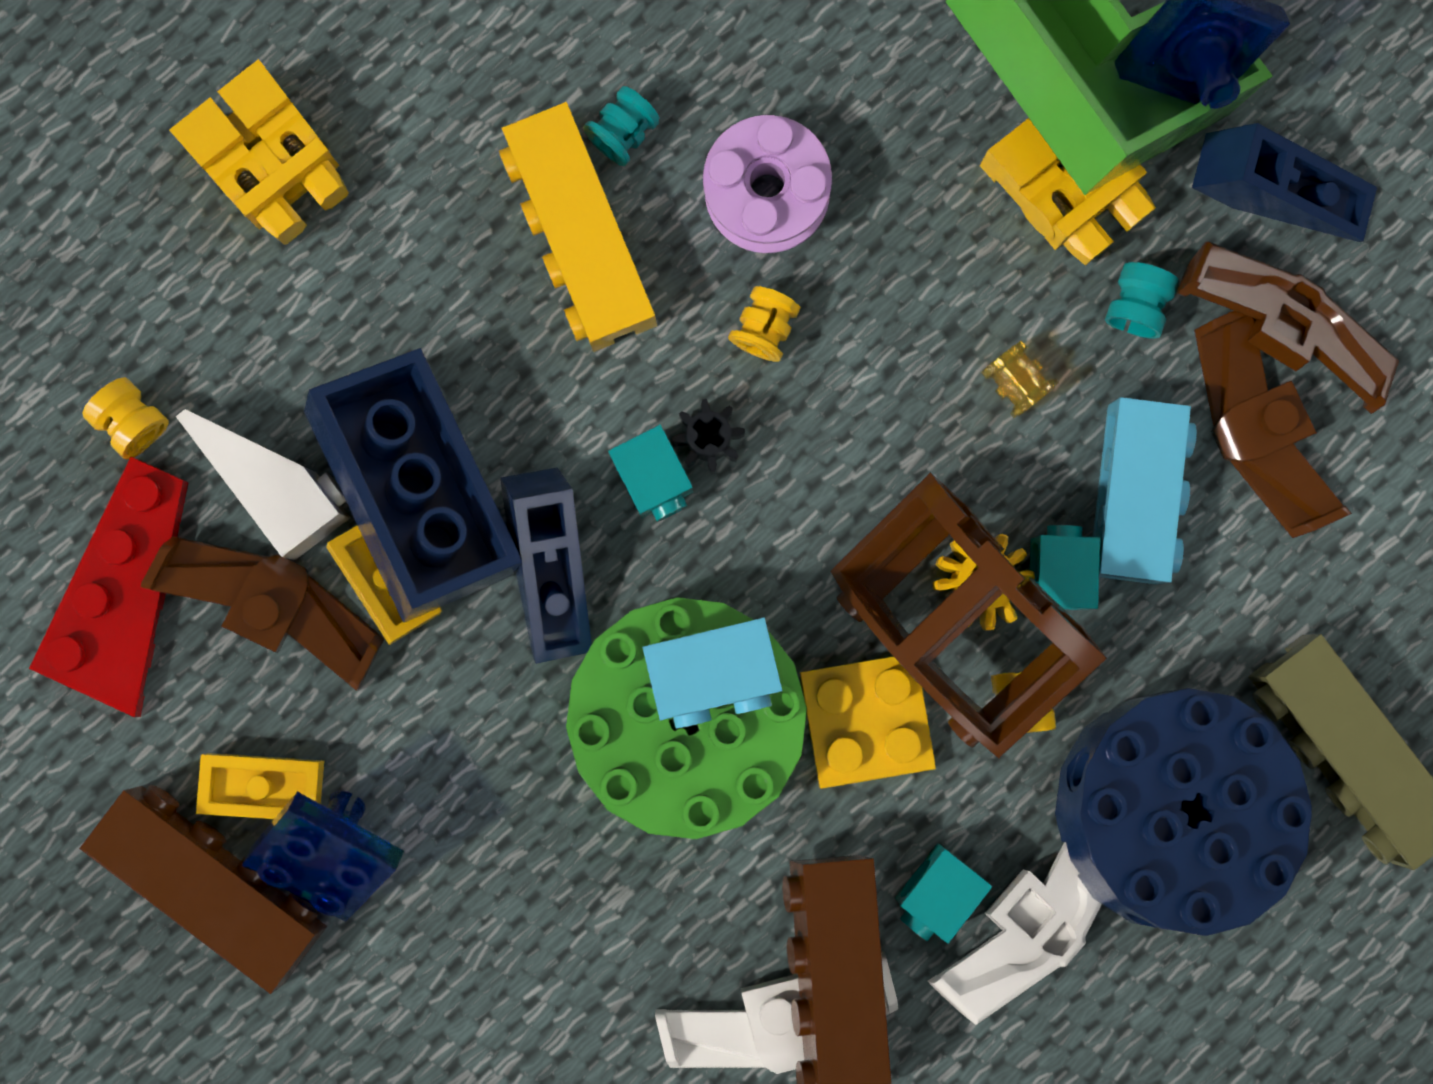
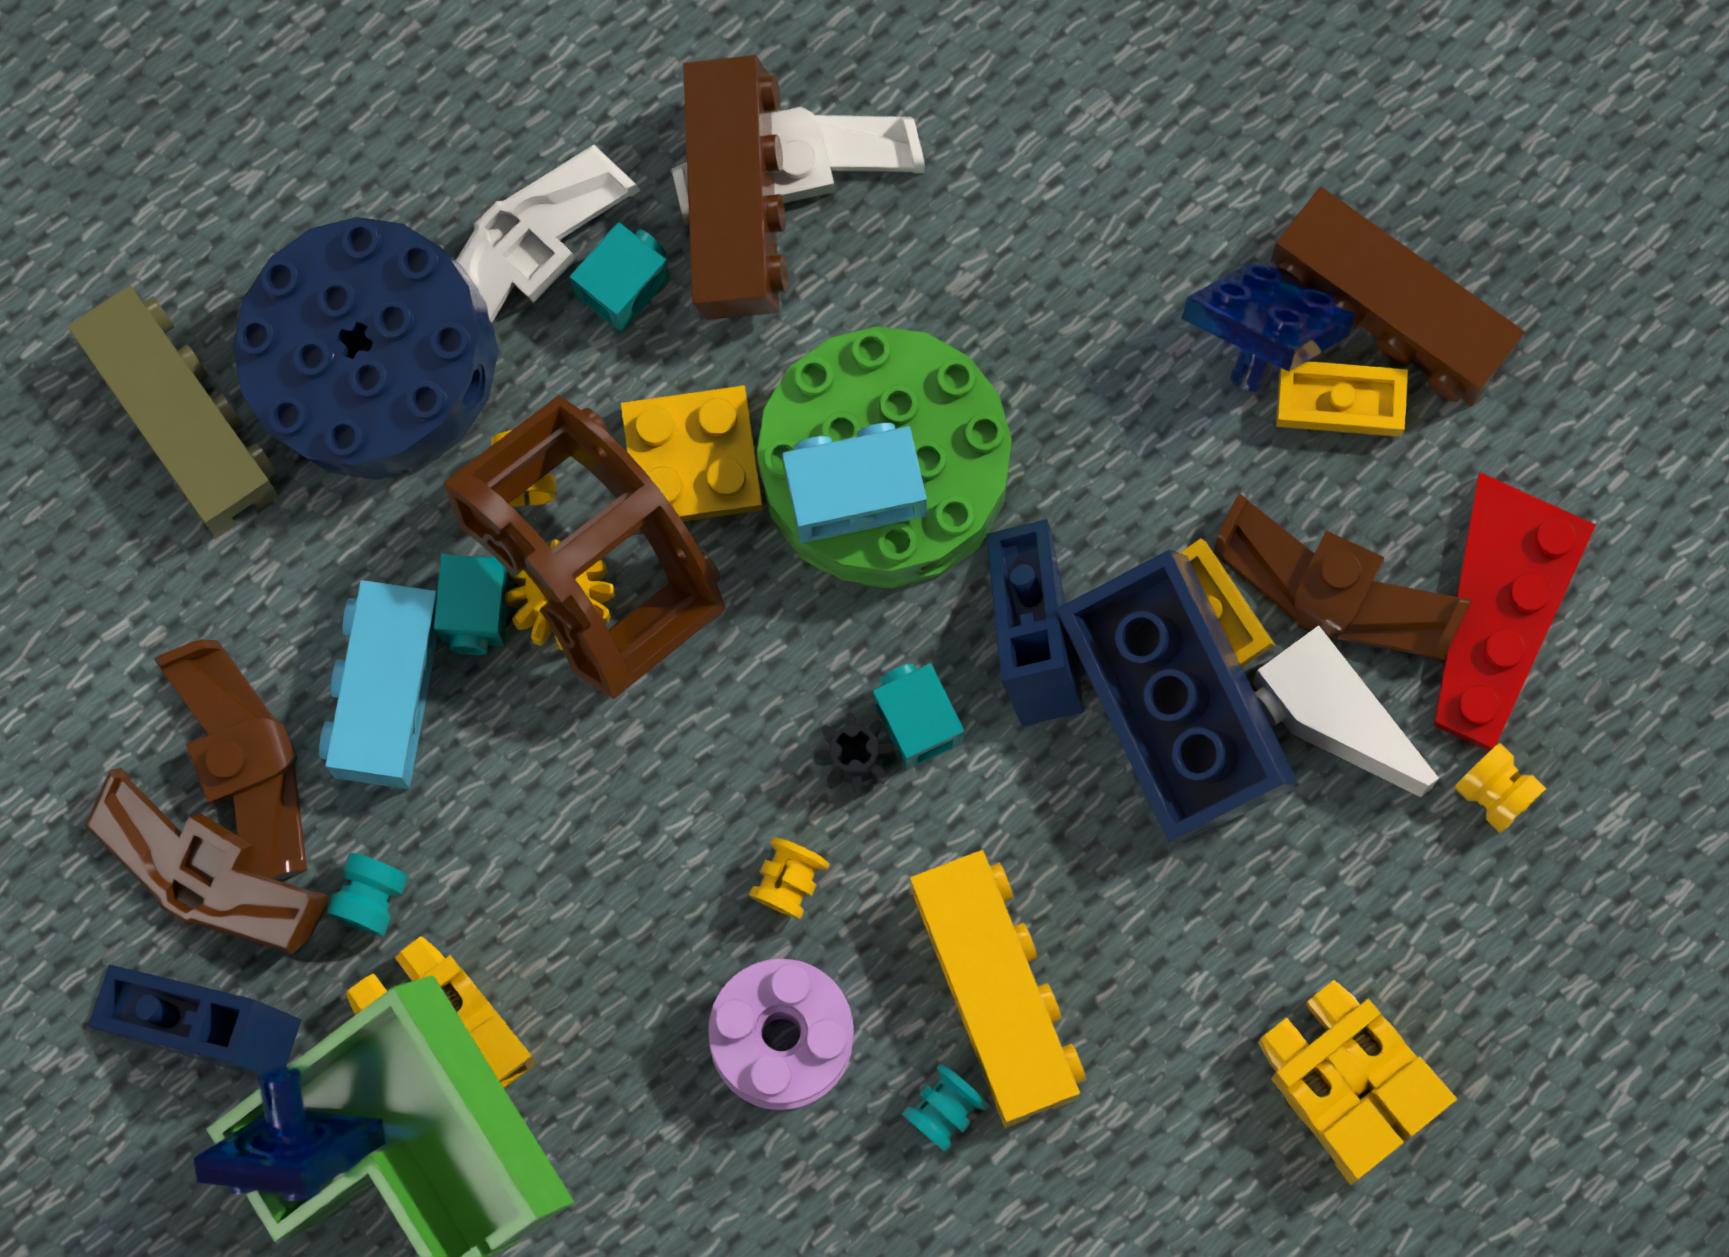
camera: 175 degrees left, 10 degrees down
clear yellow bush [981,340,1059,419] -> none

